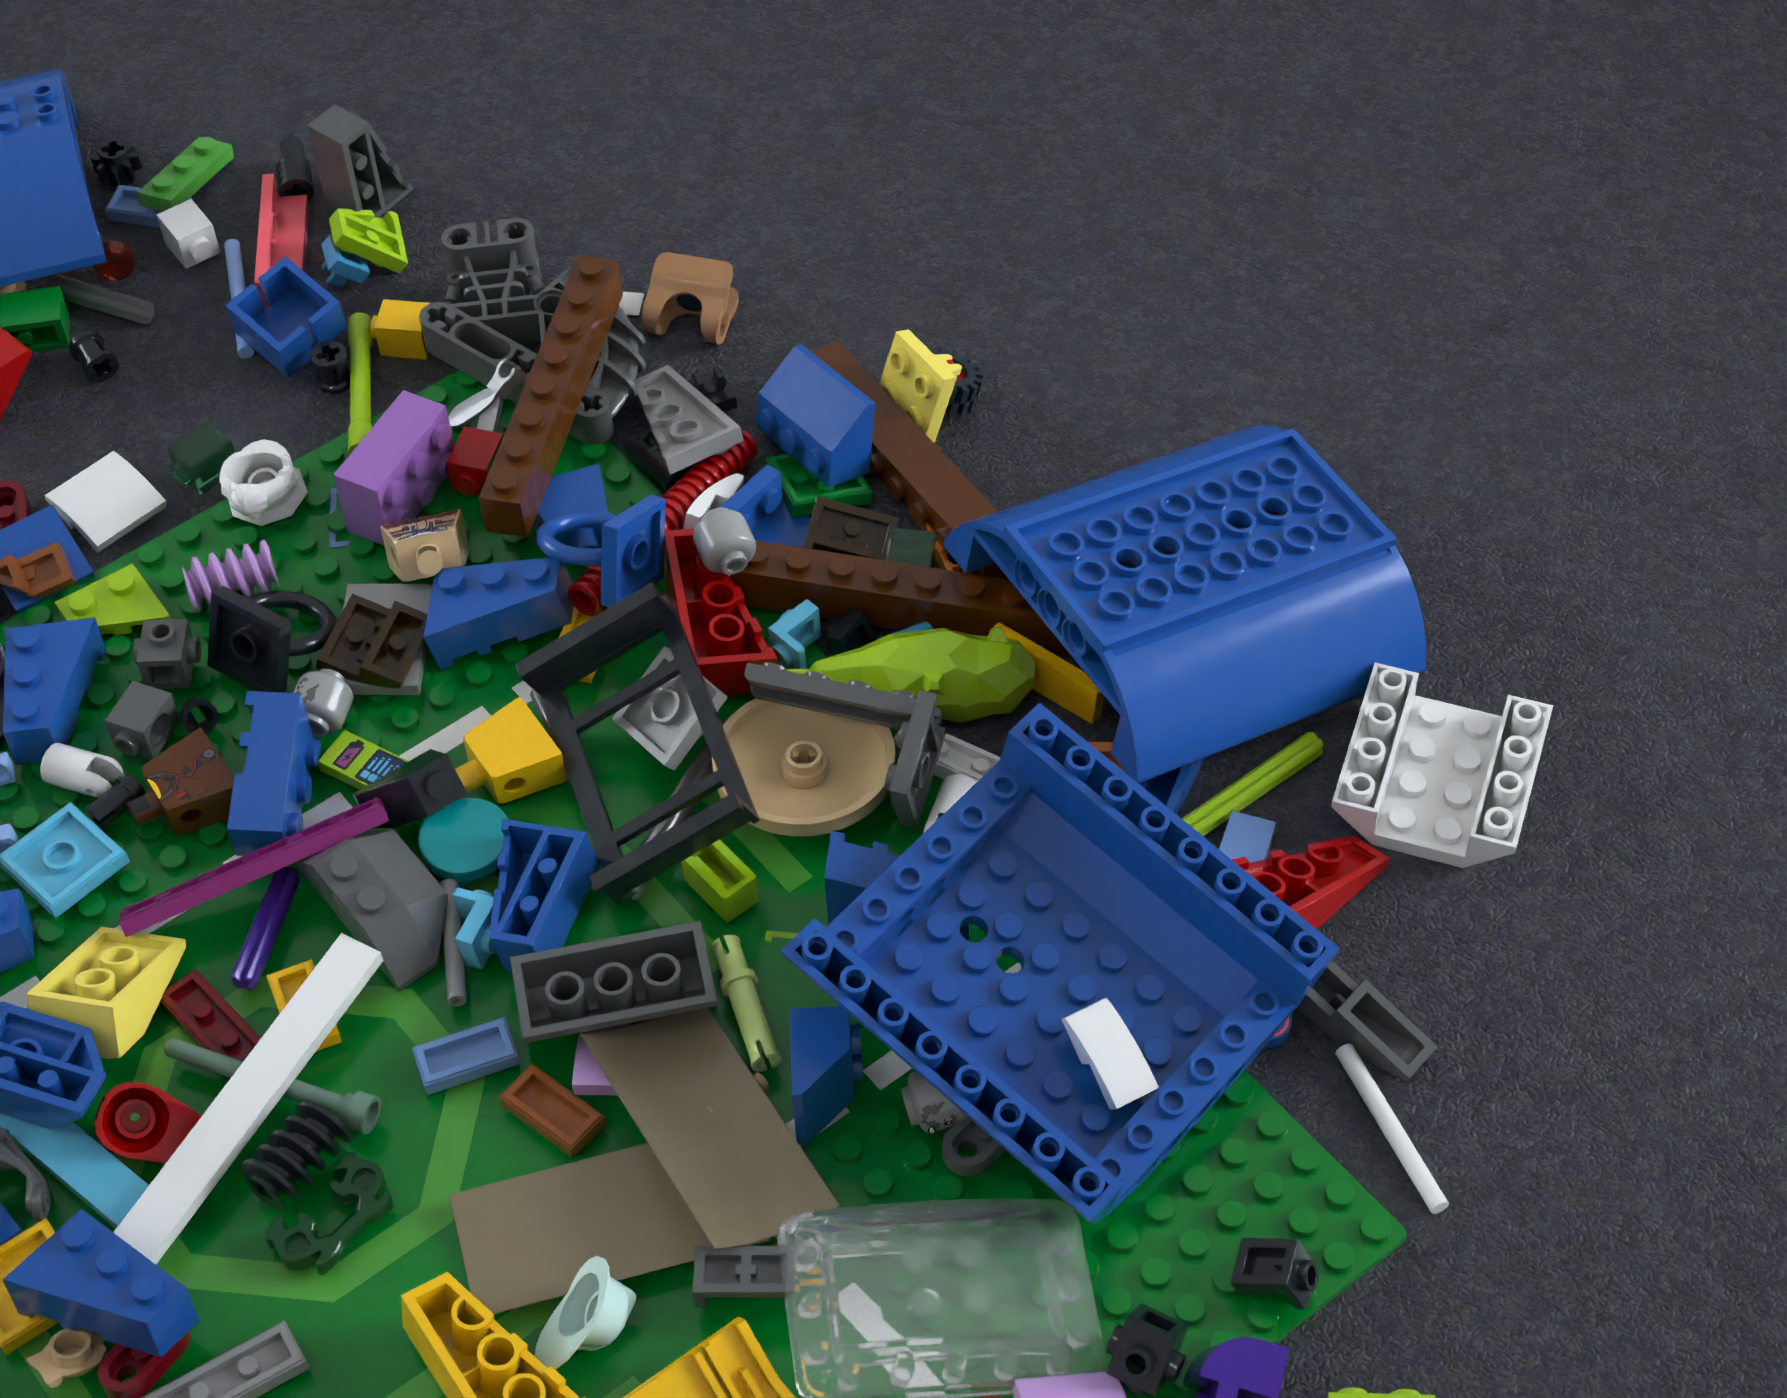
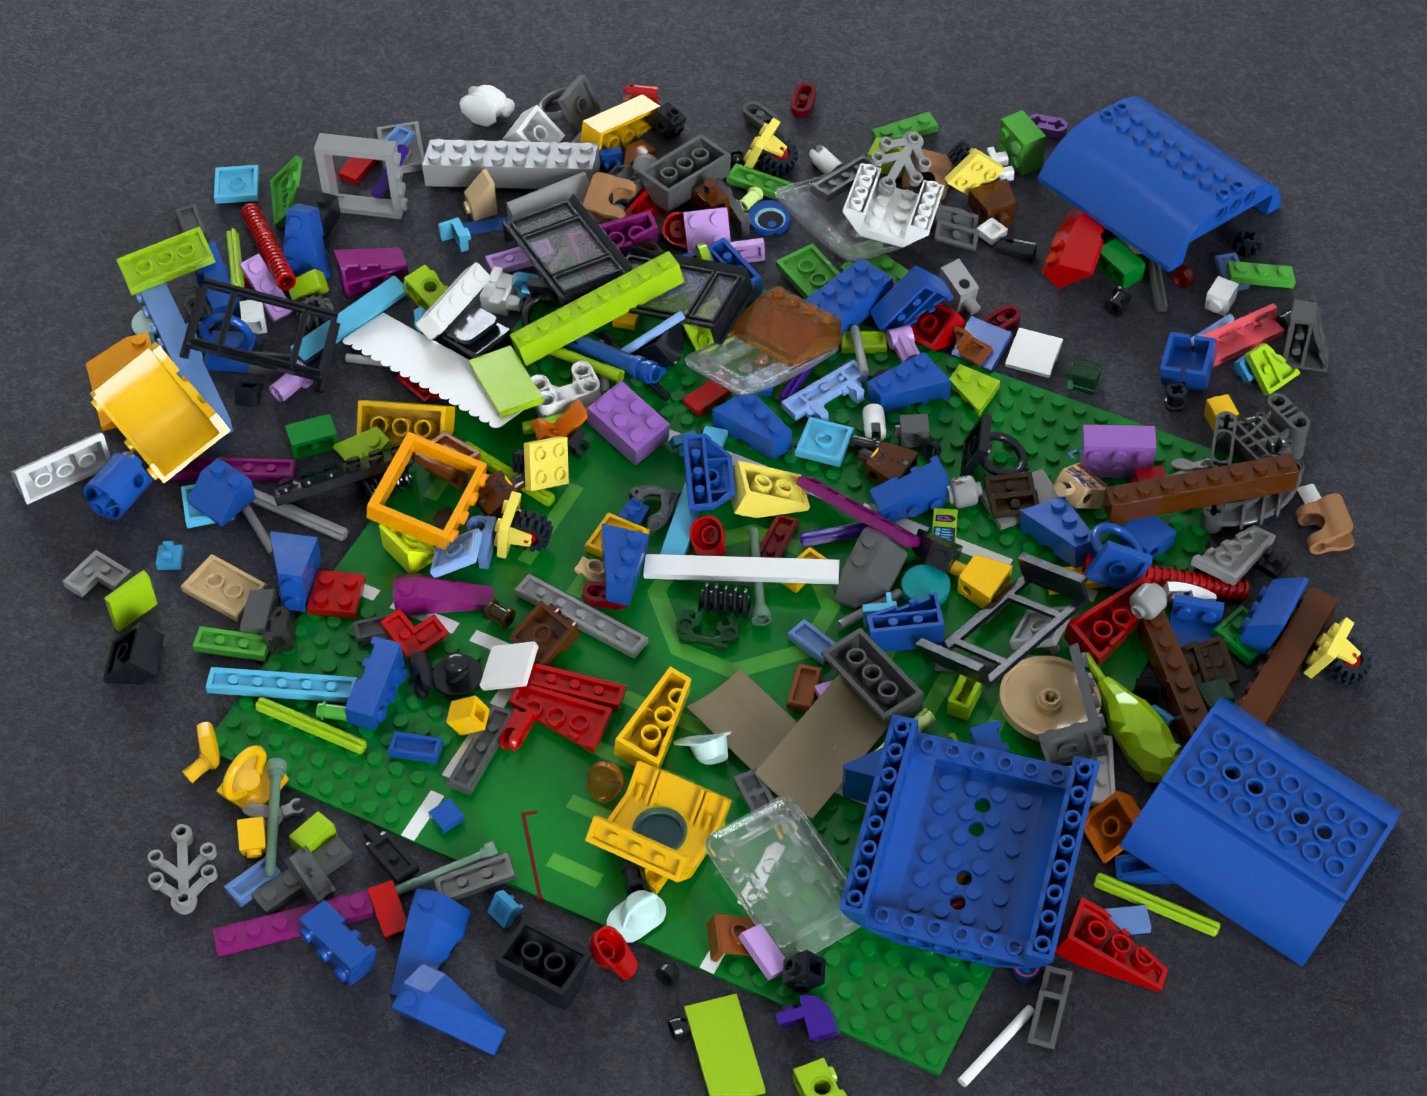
camera: 65 degrees right, 0 degrees up
dark grey brick [133,618,201,689] -> none
lavender piece [182,540,279,612] -> none
white piece [219,439,308,526] -> none
lime piece [348,312,372,455] -> none
medium azure bracket [768,599,821,669] -> none
white slope [1062,998,1159,1110] -> none
black bracket [1231,1238,1318,1309] -> none
white slope [1331,663,1553,868] -> none

